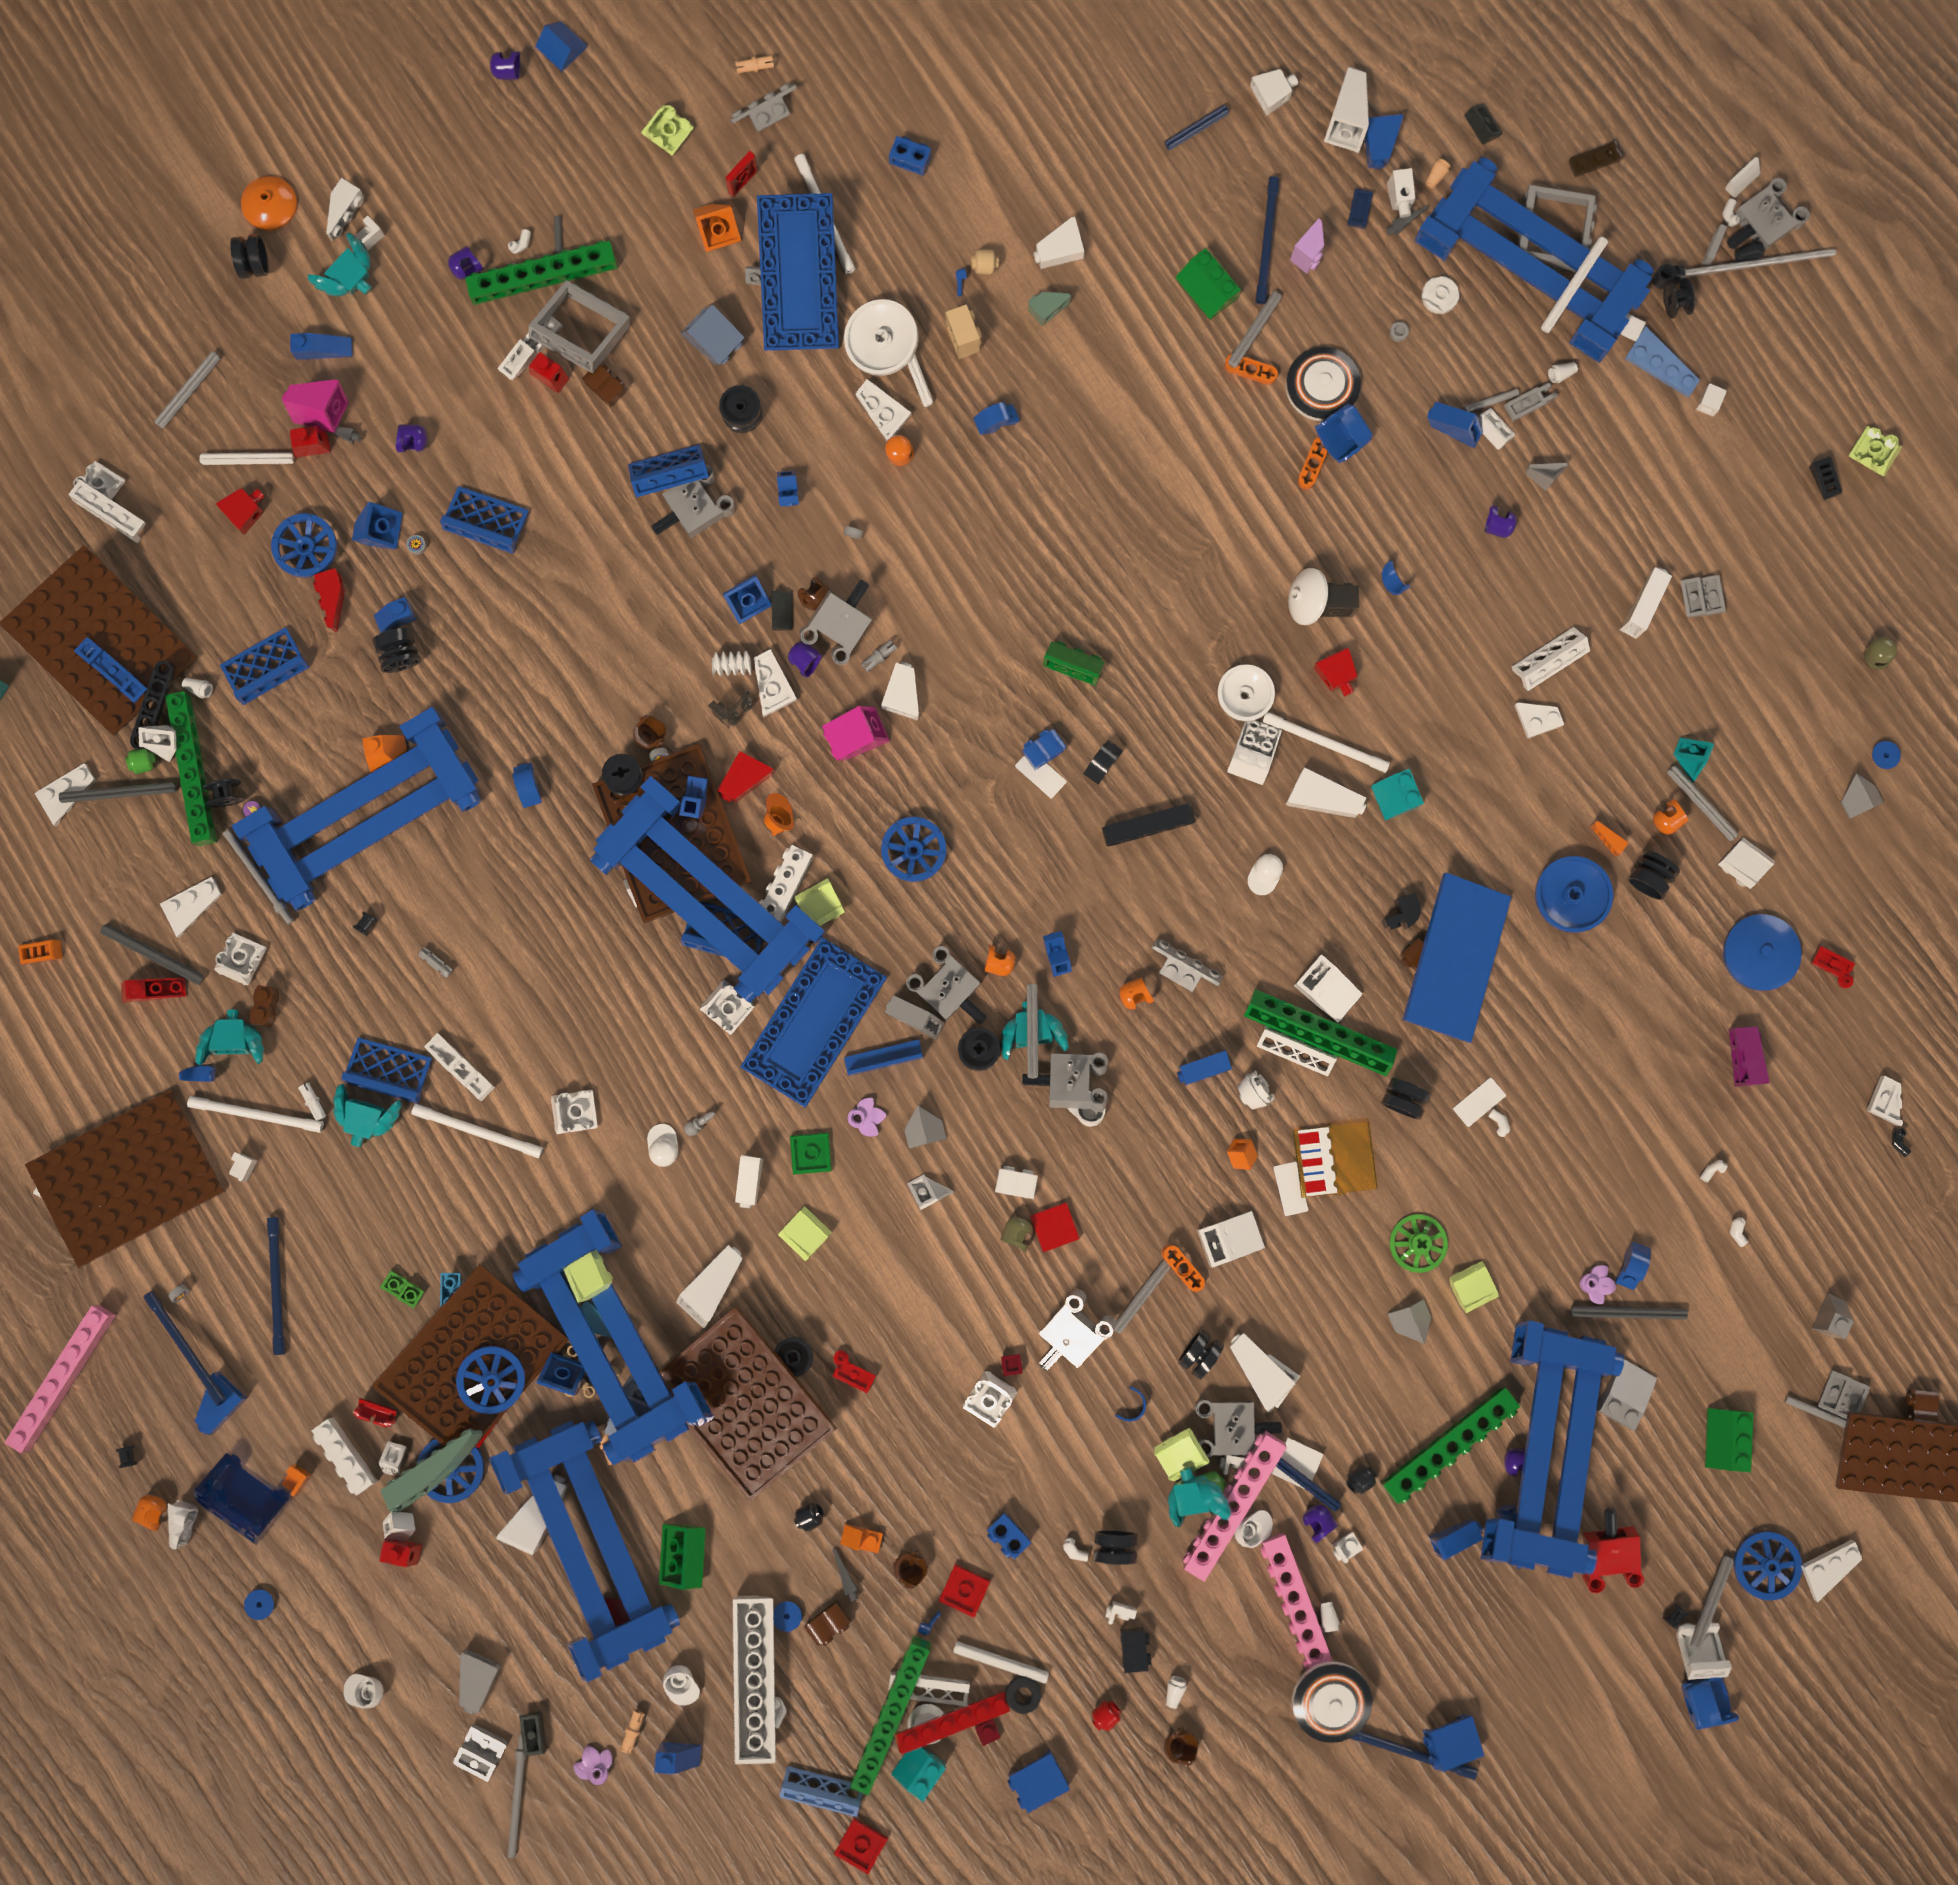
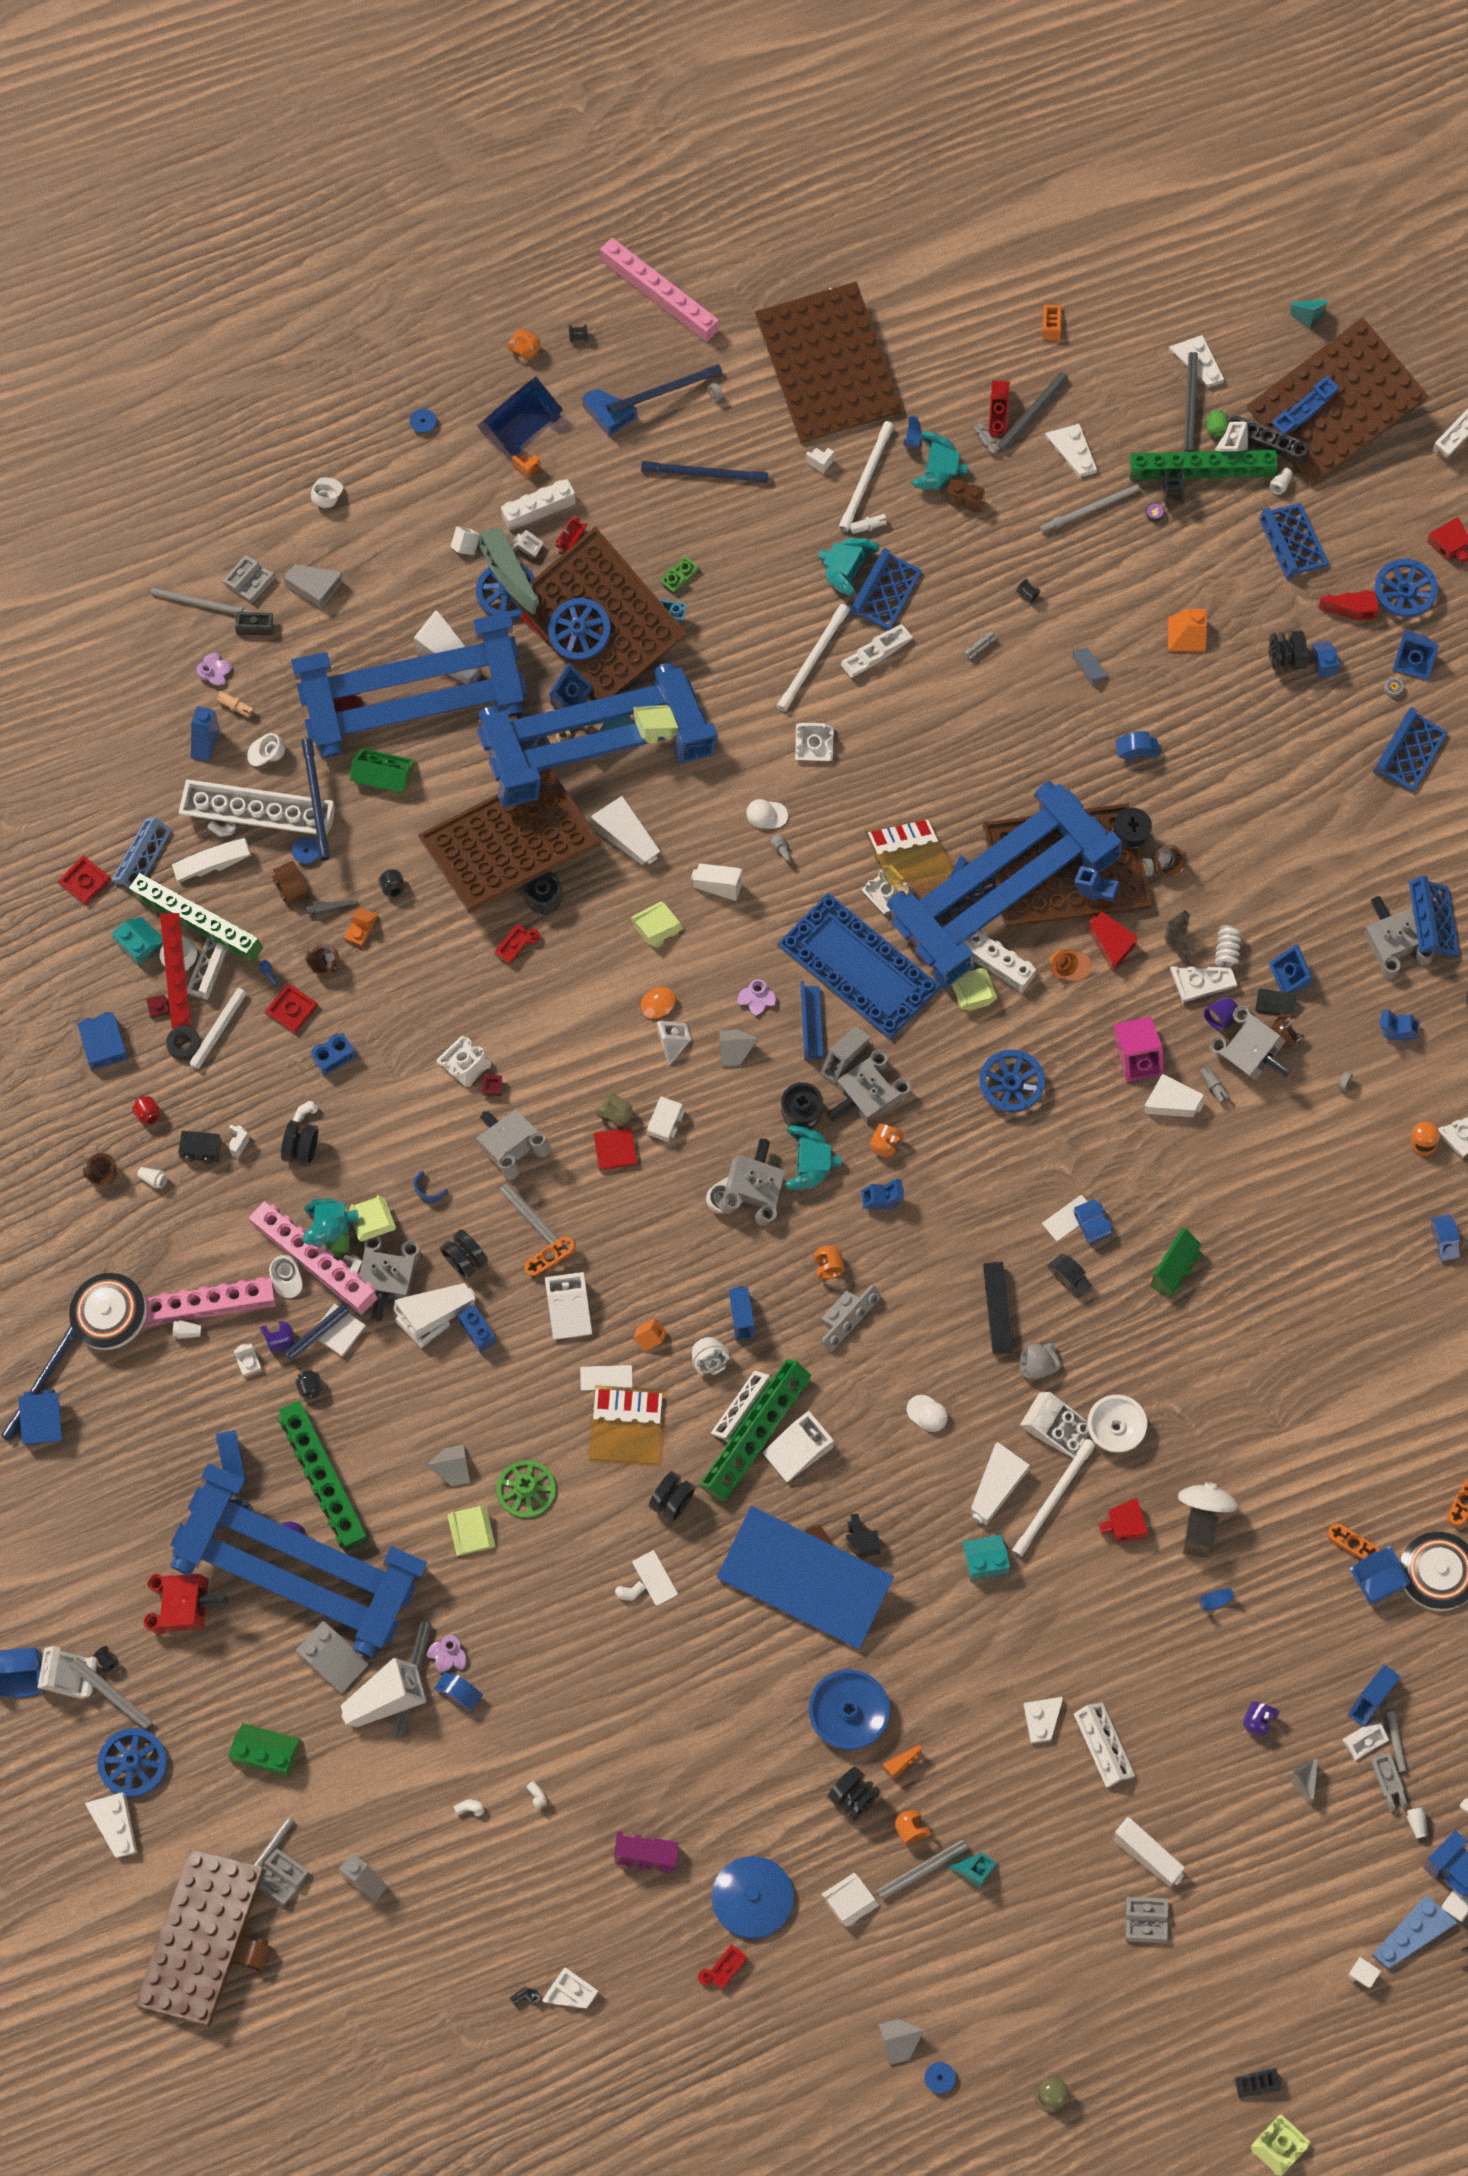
camera: 105 degrees right, 15 degrees down
white slope [168,1500,198,1550] -> none
white slope [214,933,267,986] -> none
blue fence [232,707,482,911] -> none
red torso [379,1539,422,1567] -> none
green tile [790,1133,832,1175] -> none
light grey axle [1027,984,1038,1078] -> none
none -> white slope [172,838,251,883]
none -> dark blue piece [301,738,331,861]
none -> white slope [341,1658,426,1727]
none -> blue brick [458,1305,496,1353]
none -> orange hat [641,987,676,1019]
none -> clear yellow piece [865,818,952,886]
none -> light grey axle [974,423,1000,455]
none -> light grey piece [1020,1342,1061,1379]
none -> sand blue slope [1072,647,1108,685]

